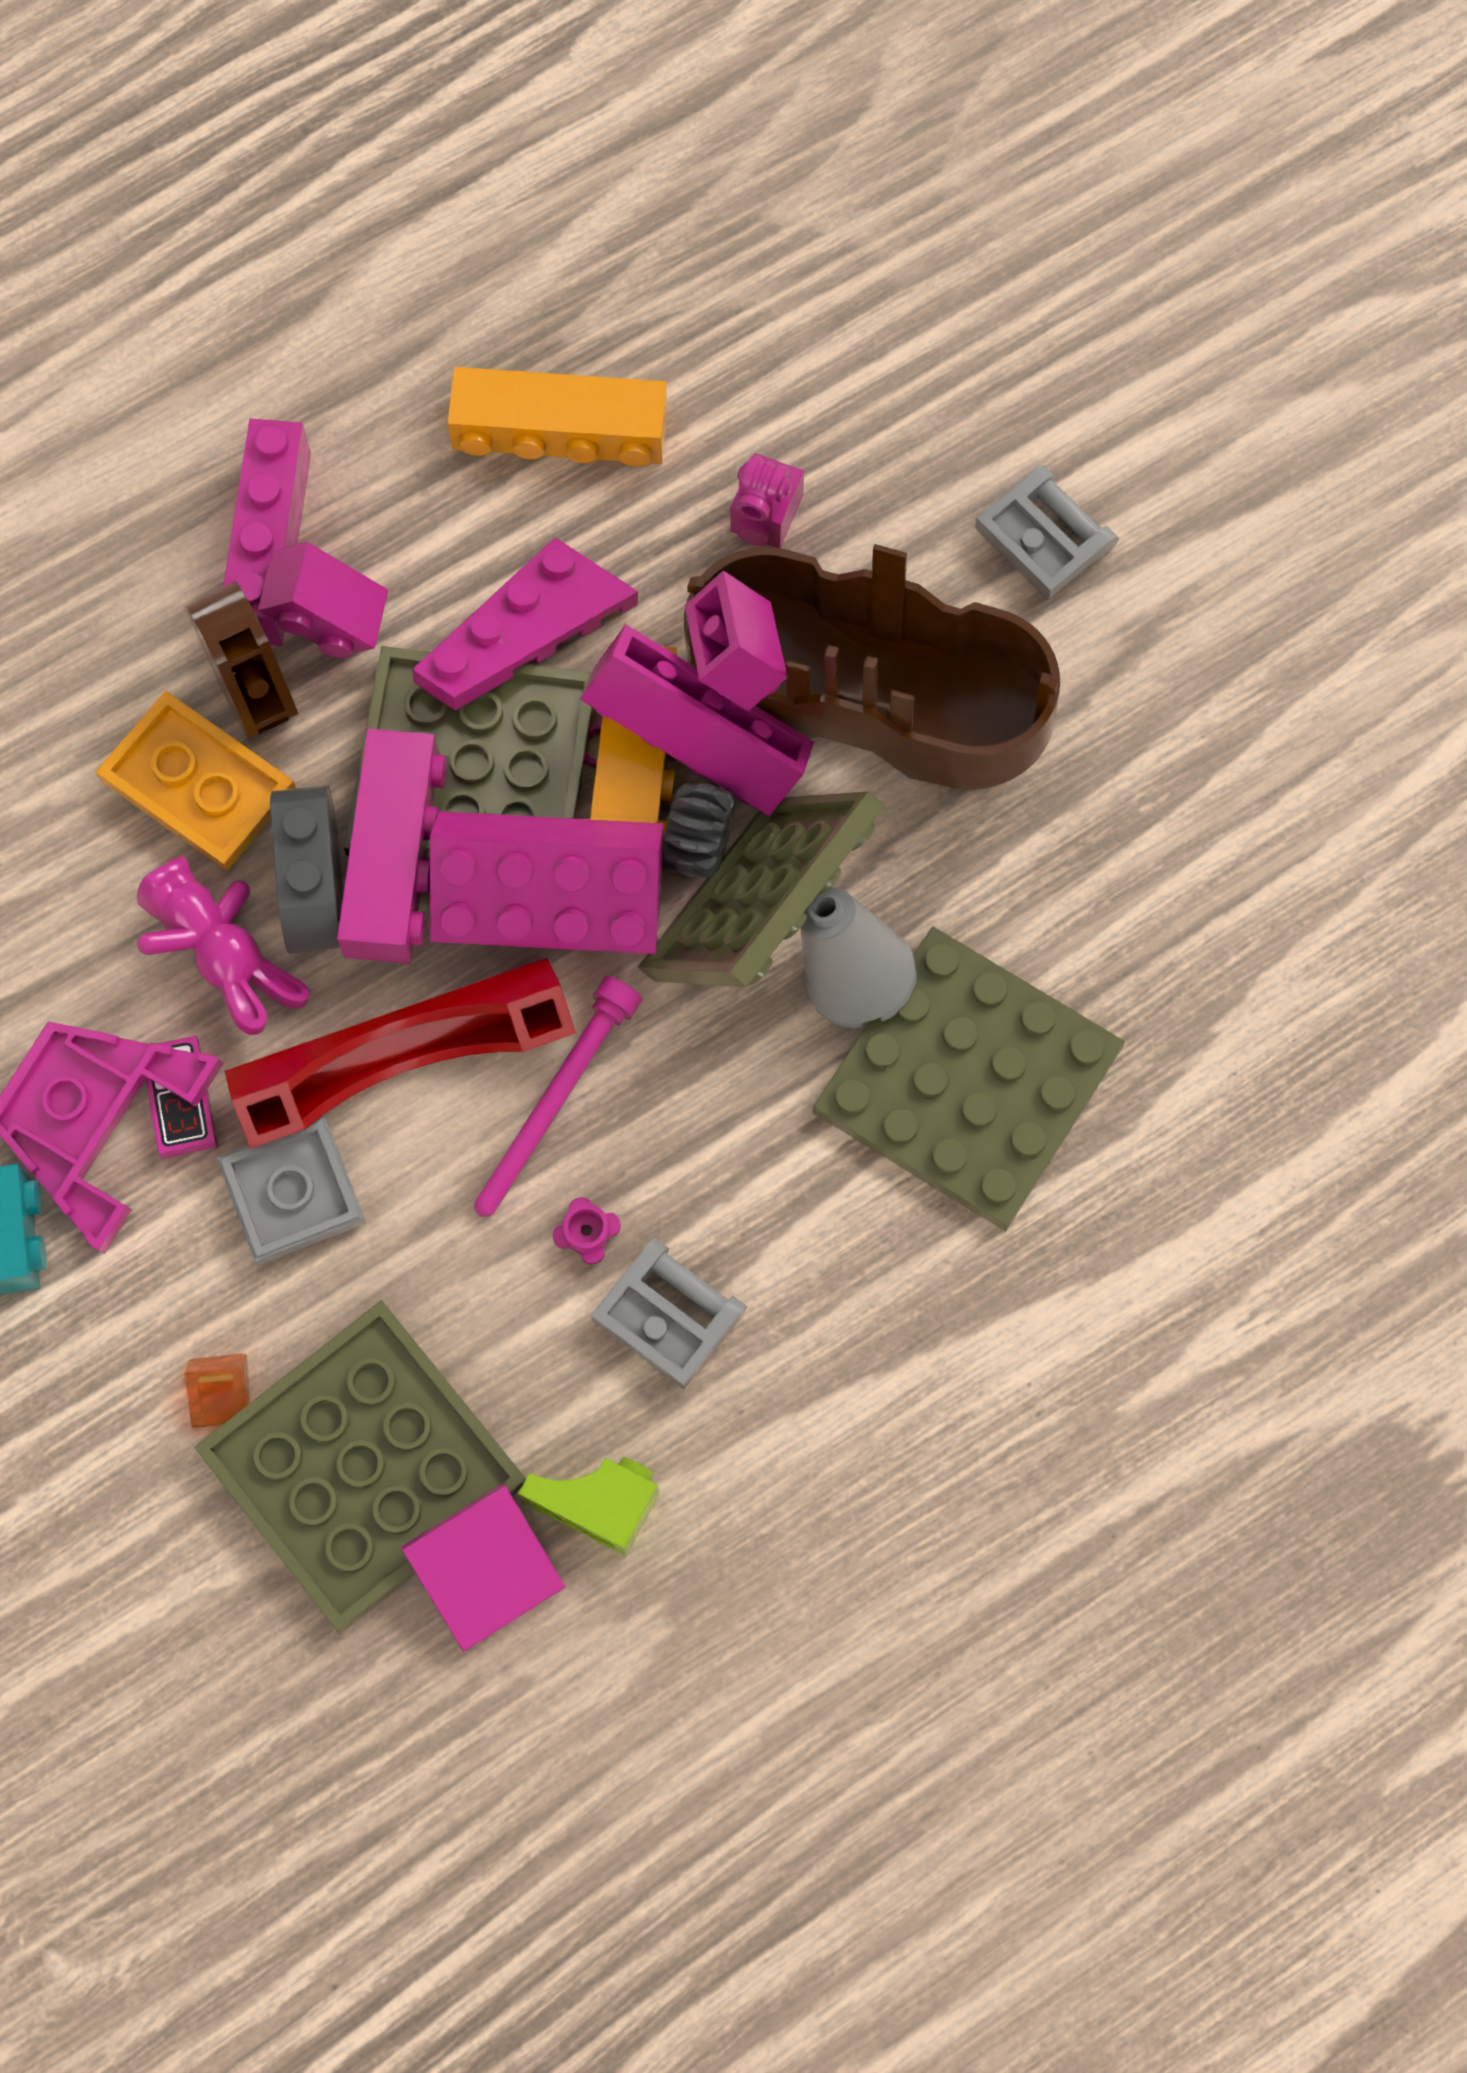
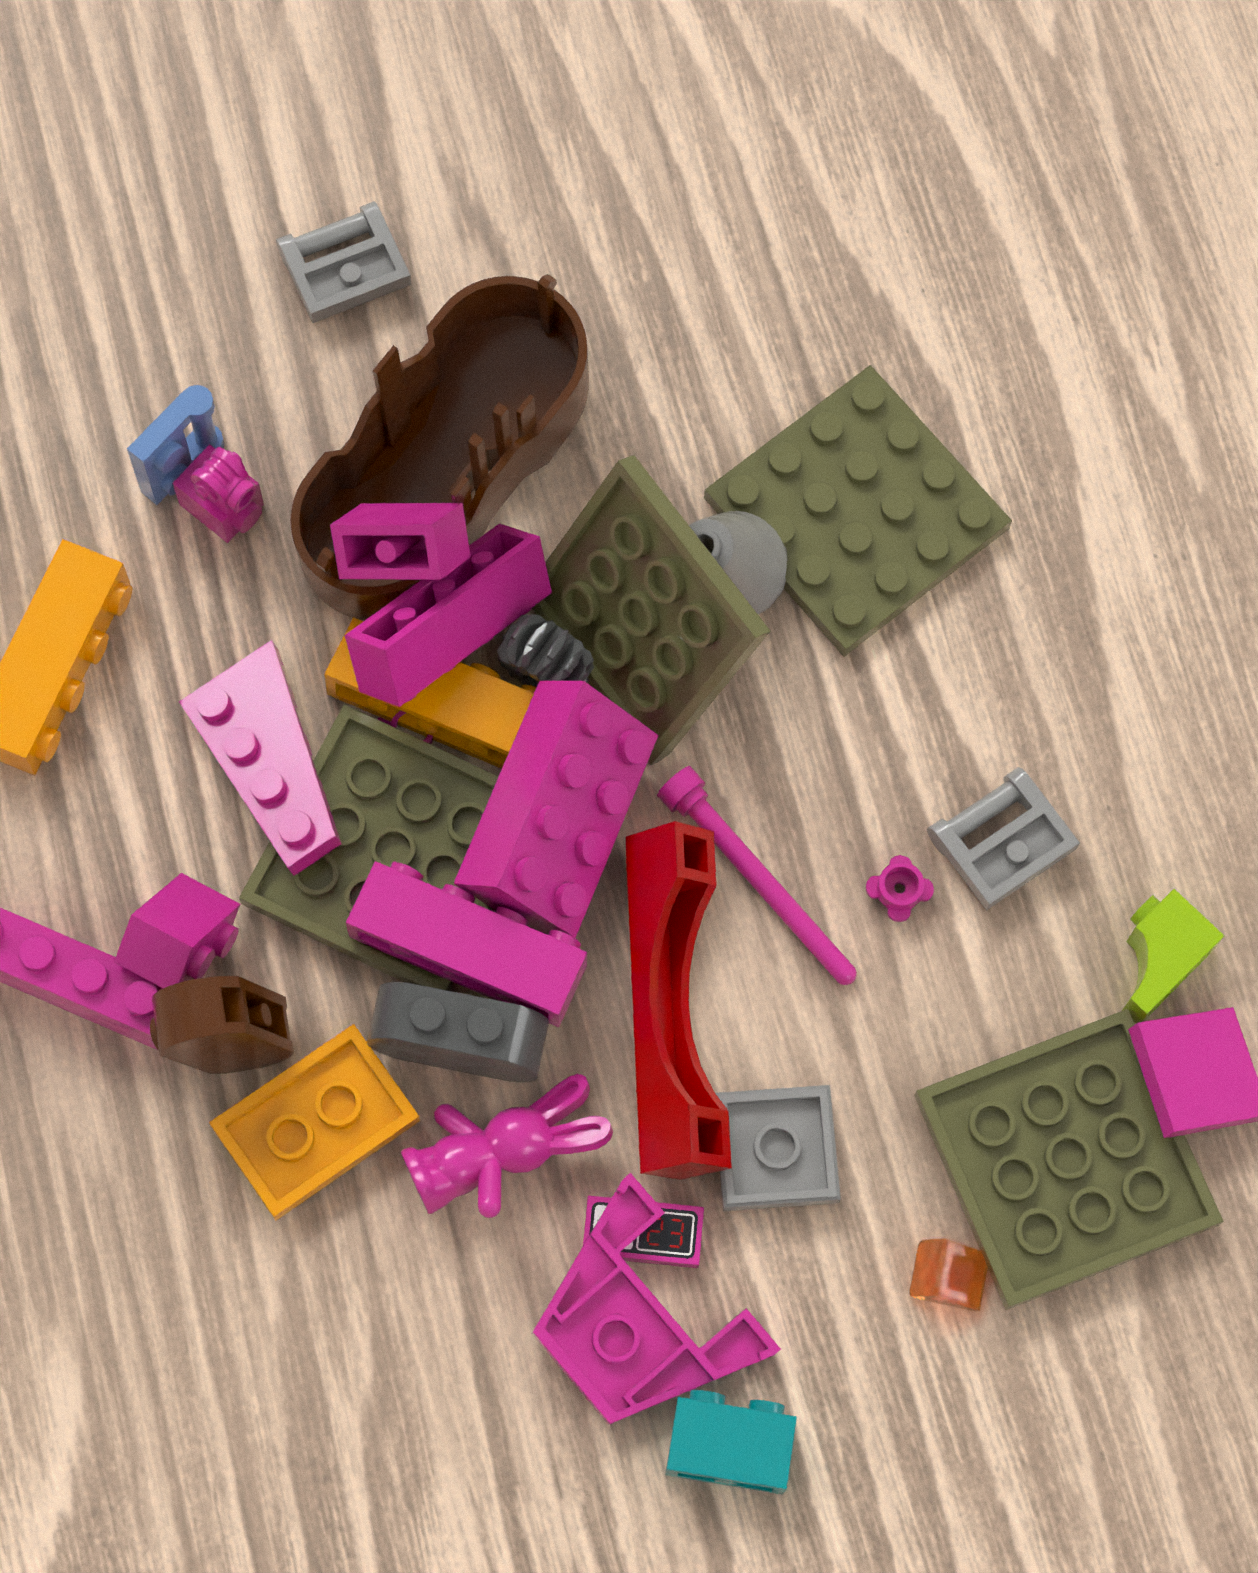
camera: 75 degrees left, 0 degrees up
none -> medium blue plate [127,385,224,505]

